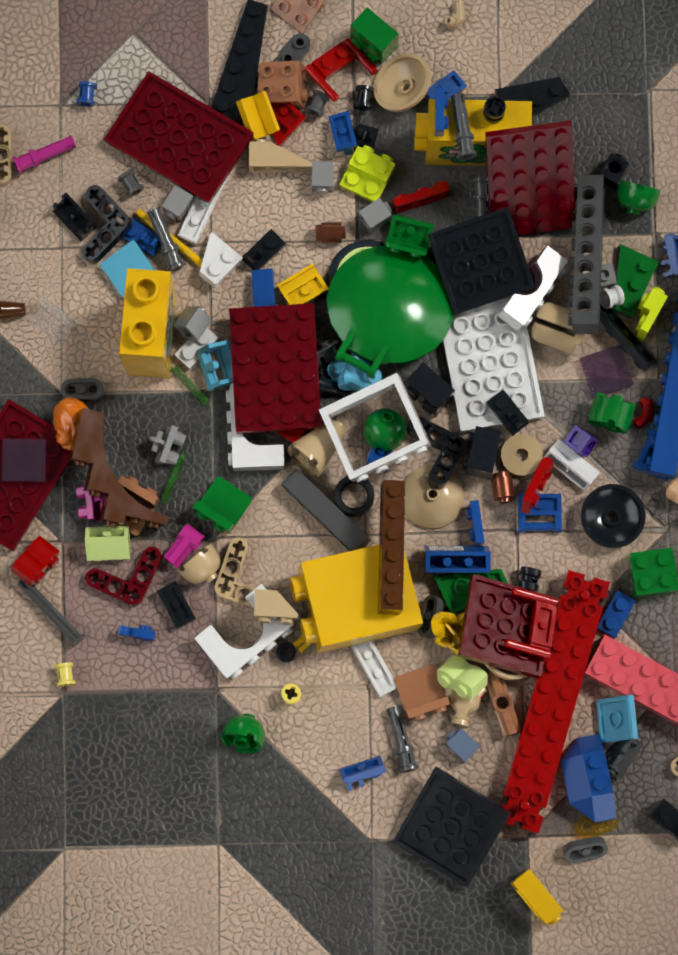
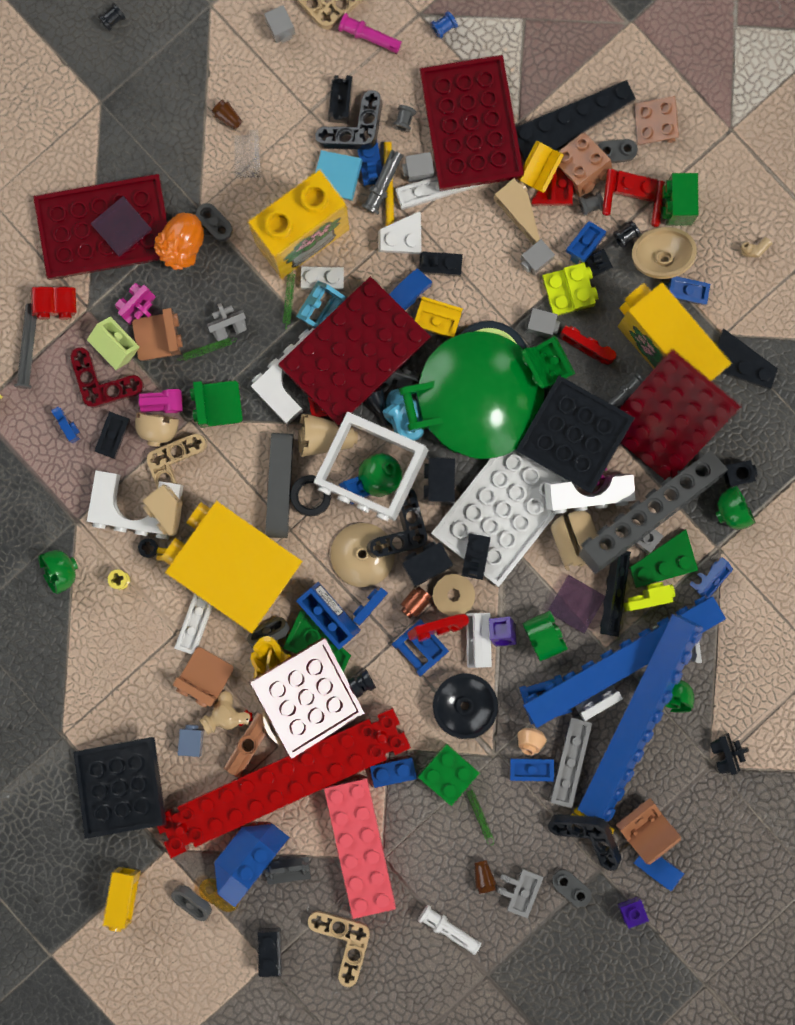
camera: 50 degrees right, 5 degrees up
reddish brown arch [68,408,169,529] -> none
light grey brick [173,306,212,340] -> none
copper brick [316,222,346,244] -> none
blue plate [339,756,386,791] -> none
reddish brown brick [378,480,405,615] -> none
dark grey pin [387,705,419,773] -> none
blue plate [435,88,449,136] -> none
yellowish green brick [437,655,488,700] -> none
dark grey pin [451,93,477,160] -> none
black wheel [483,96,506,124] -> none
red plate [504,587,558,659] -> none
medium azure tile [596,695,638,743] -> none
white wheel [601,285,625,309] -> none
red arm [633,397,654,429] -> none

